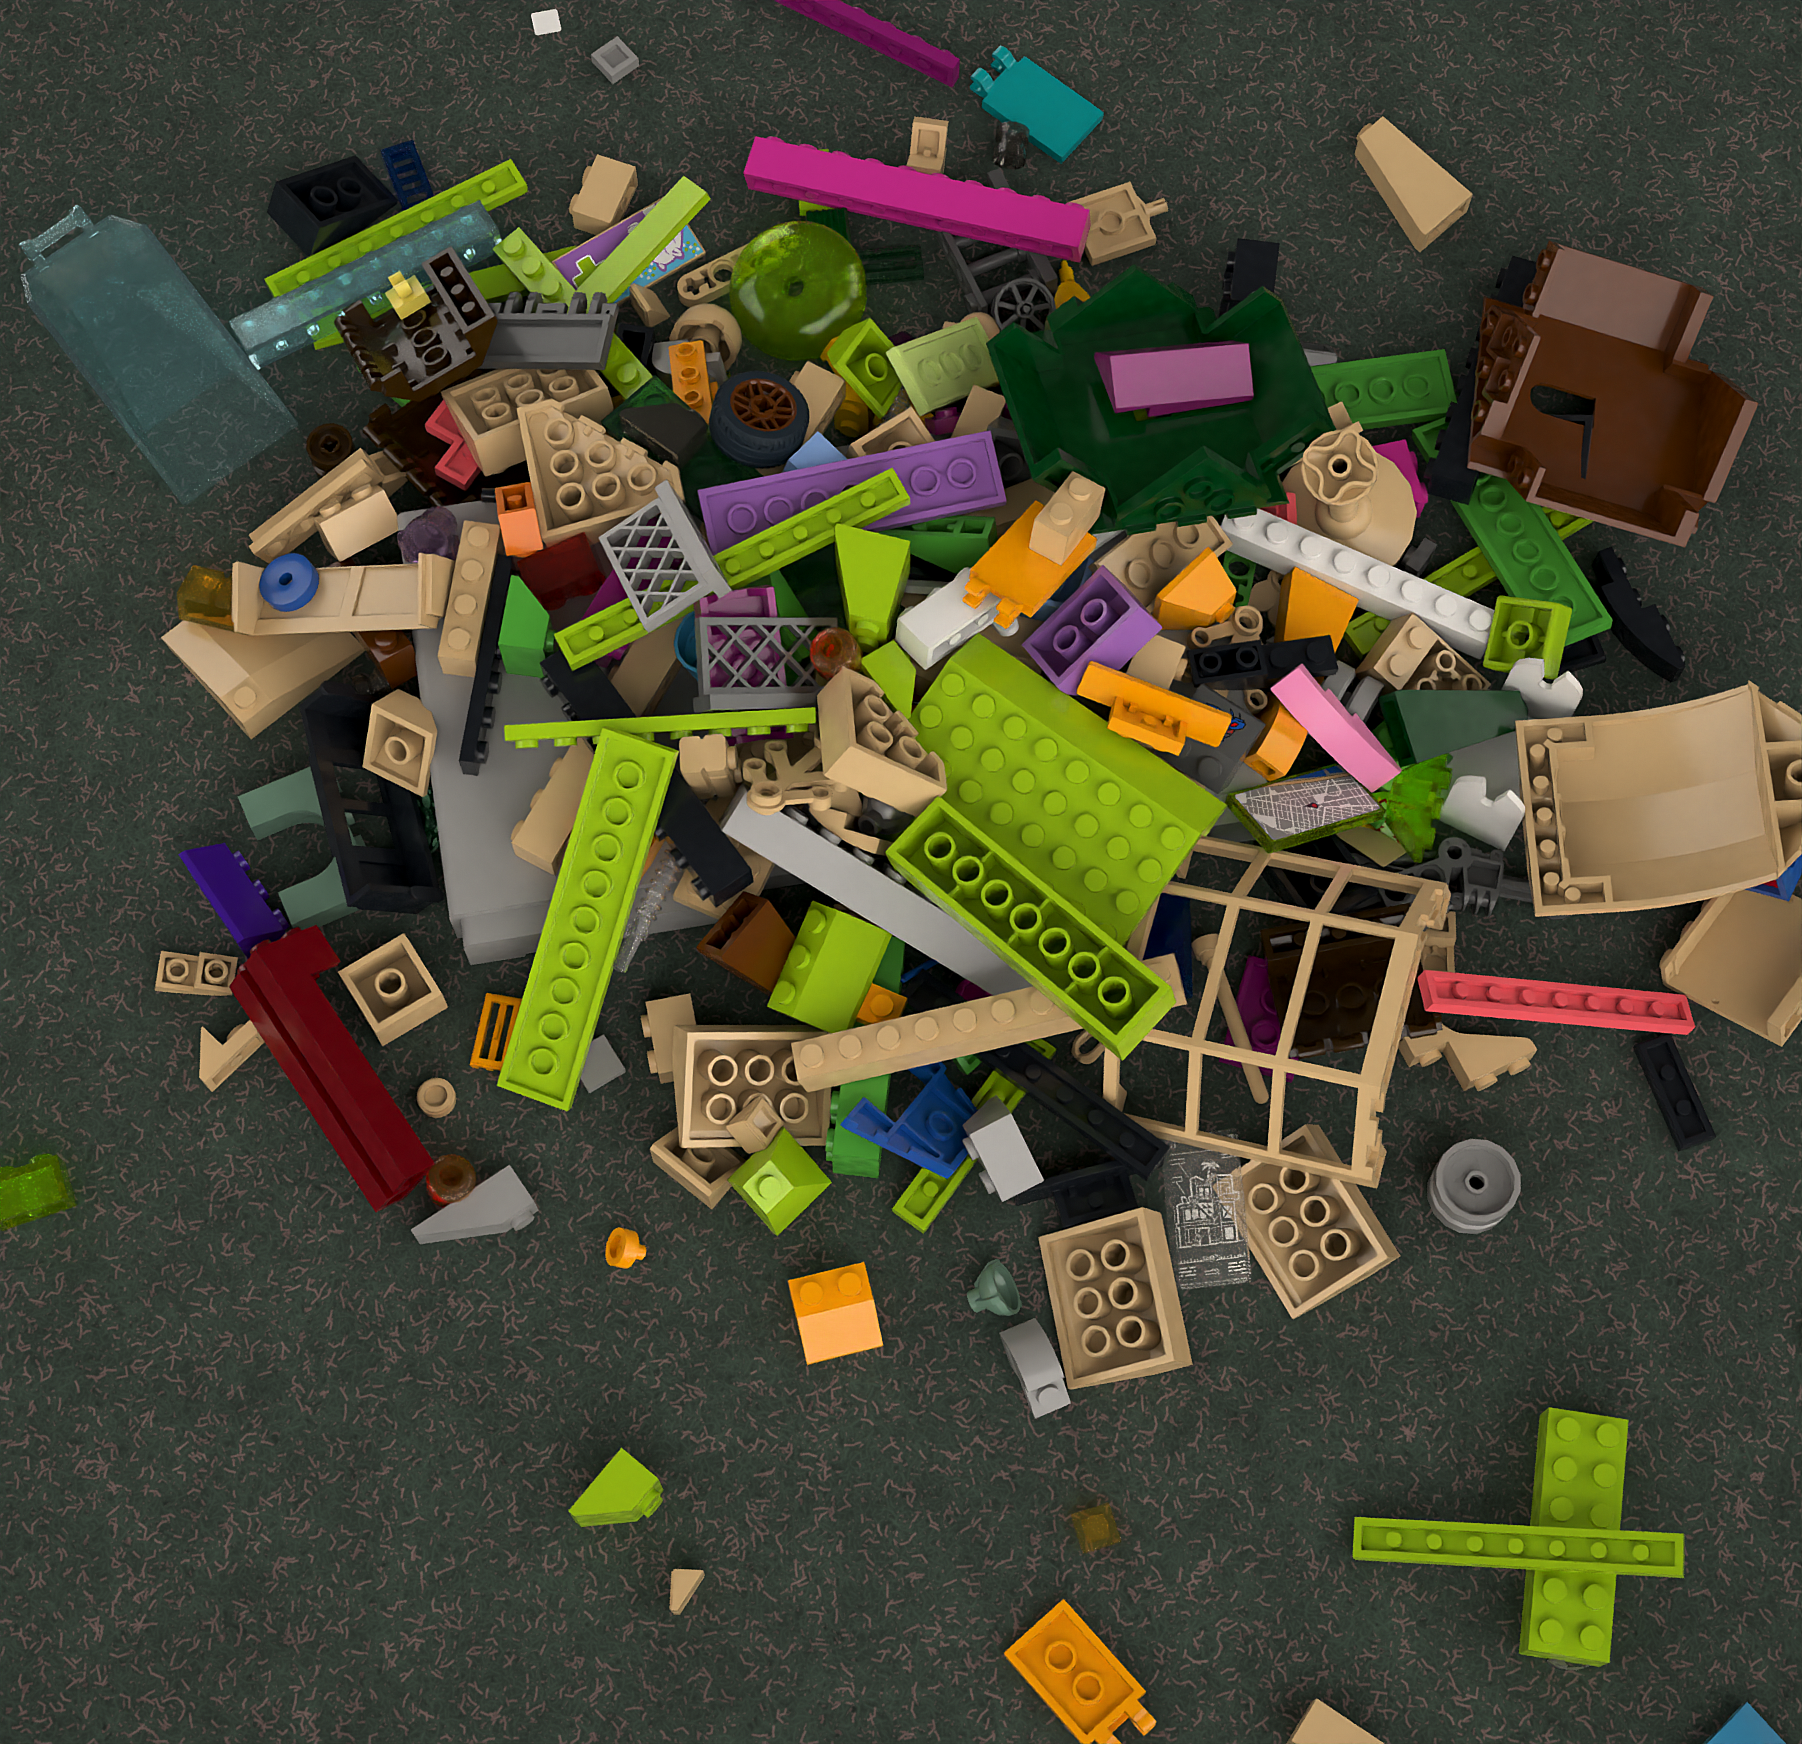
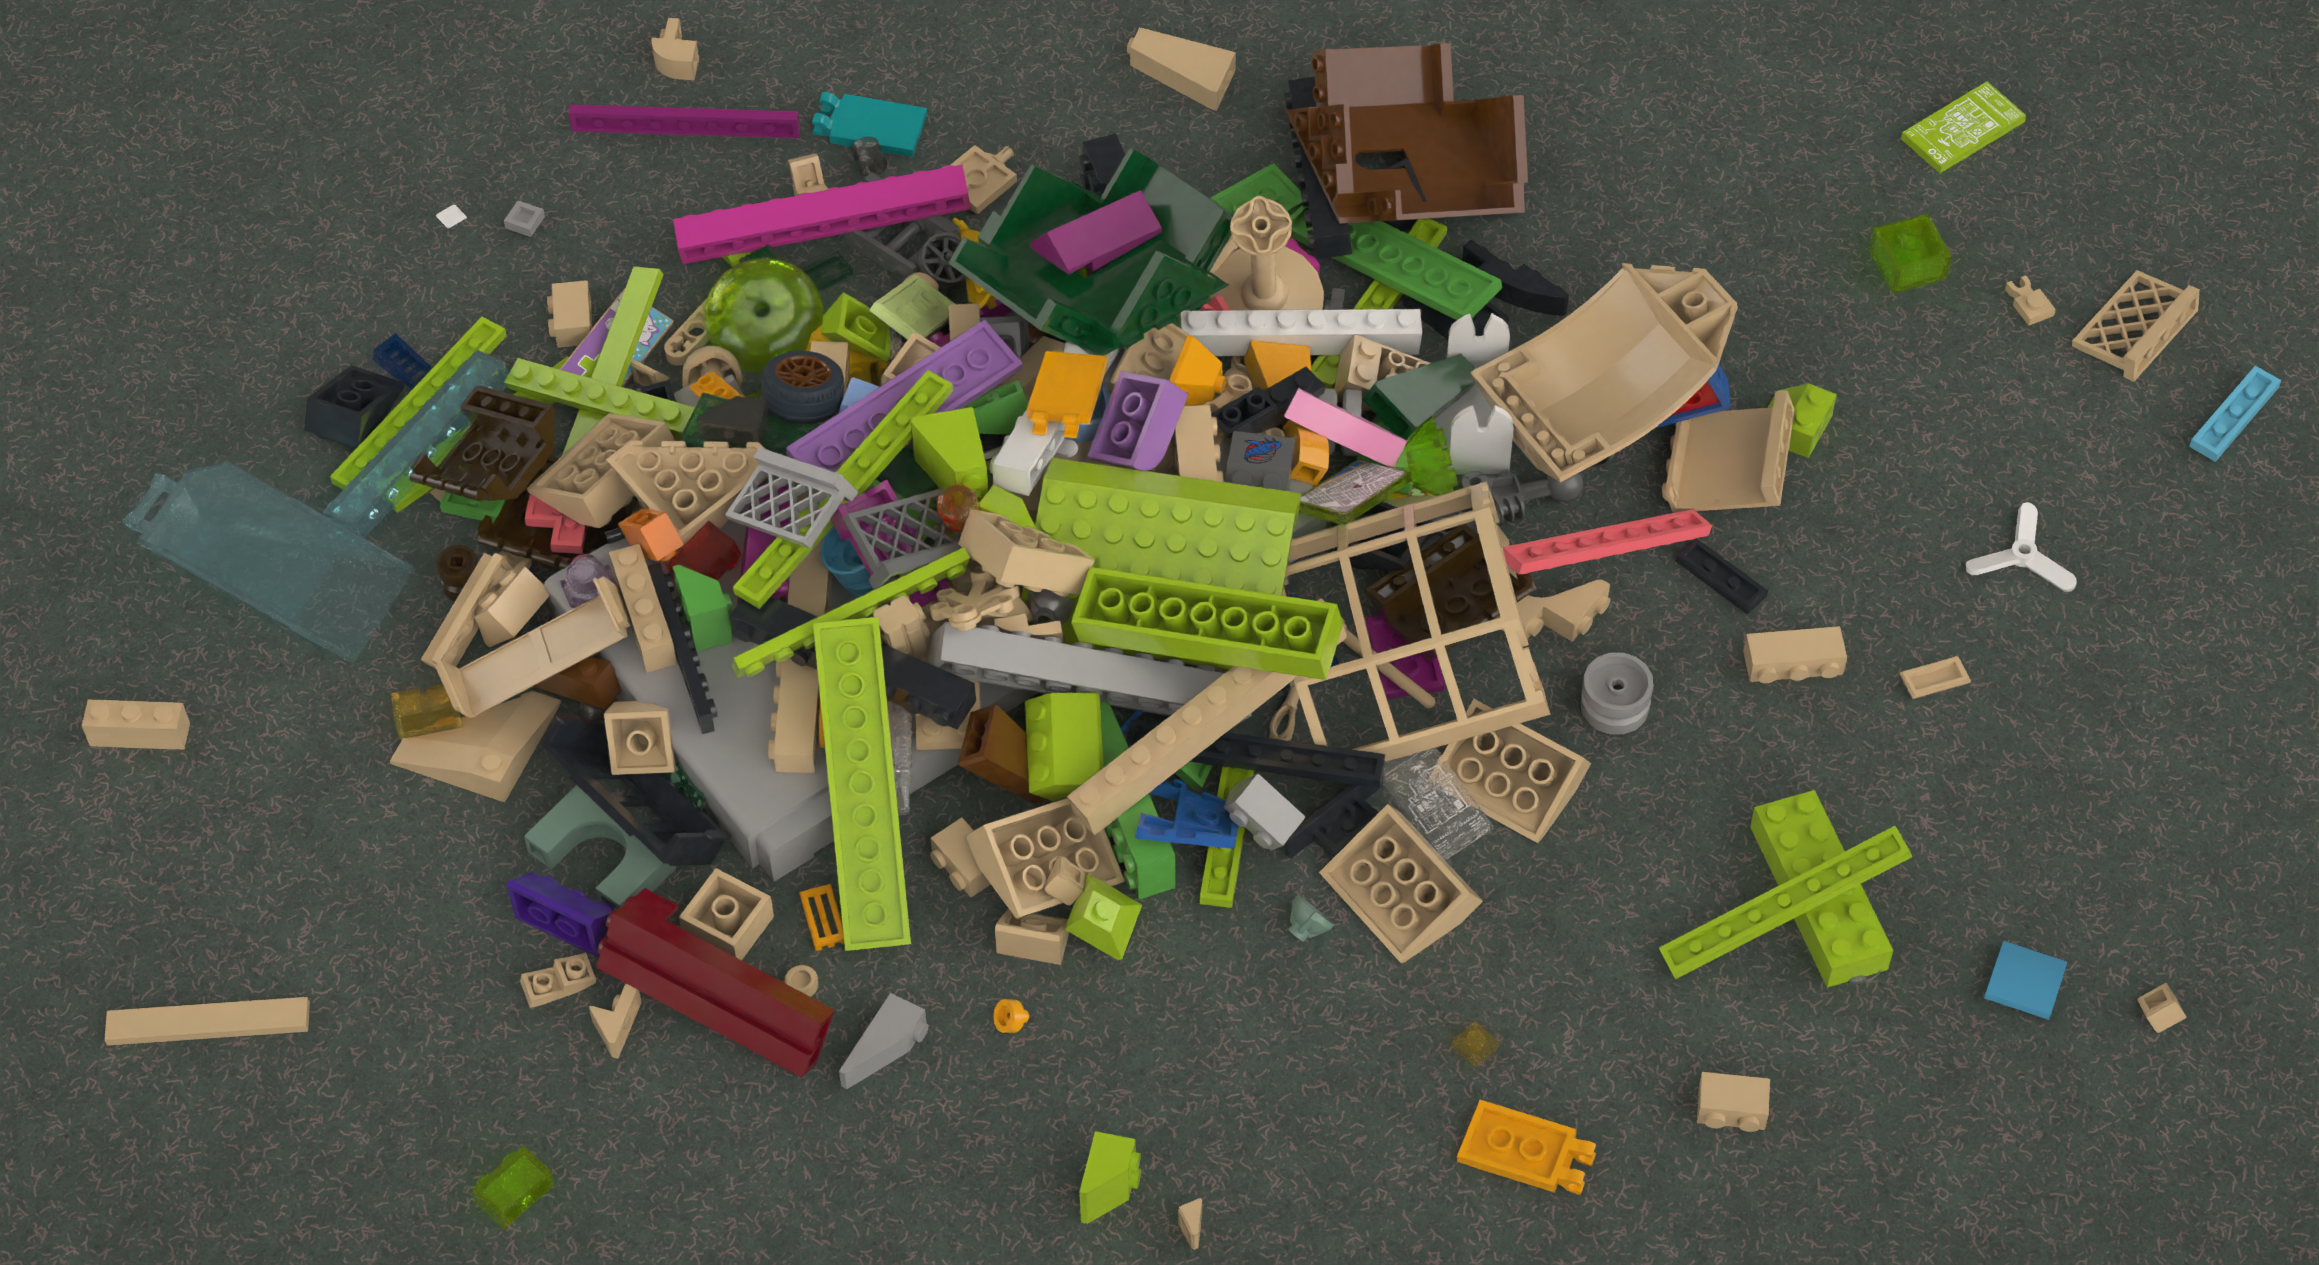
camera: 25 degrees left, 15 degrees down
blue piece [259,553,319,612] -> none
light yellow tile [385,271,431,320] -> none
clear orange head [425,1154,476,1208] -> none
dark grey hinge [477,292,619,370] -> none
light grey piece [580,1034,626,1093] -> none
light orange slope [788,1262,883,1365] -> none
light orange plate [856,983,908,1025] -> none
light grey brick [999,1318,1071,1419] -> none
tan brick [1029,471,1106,566] -> none
light orange bracket [1077,661,1232,756] -> none
lime brick [1483,595,1572,680] -> none
none -> tan brick [1743,626,1847,683]

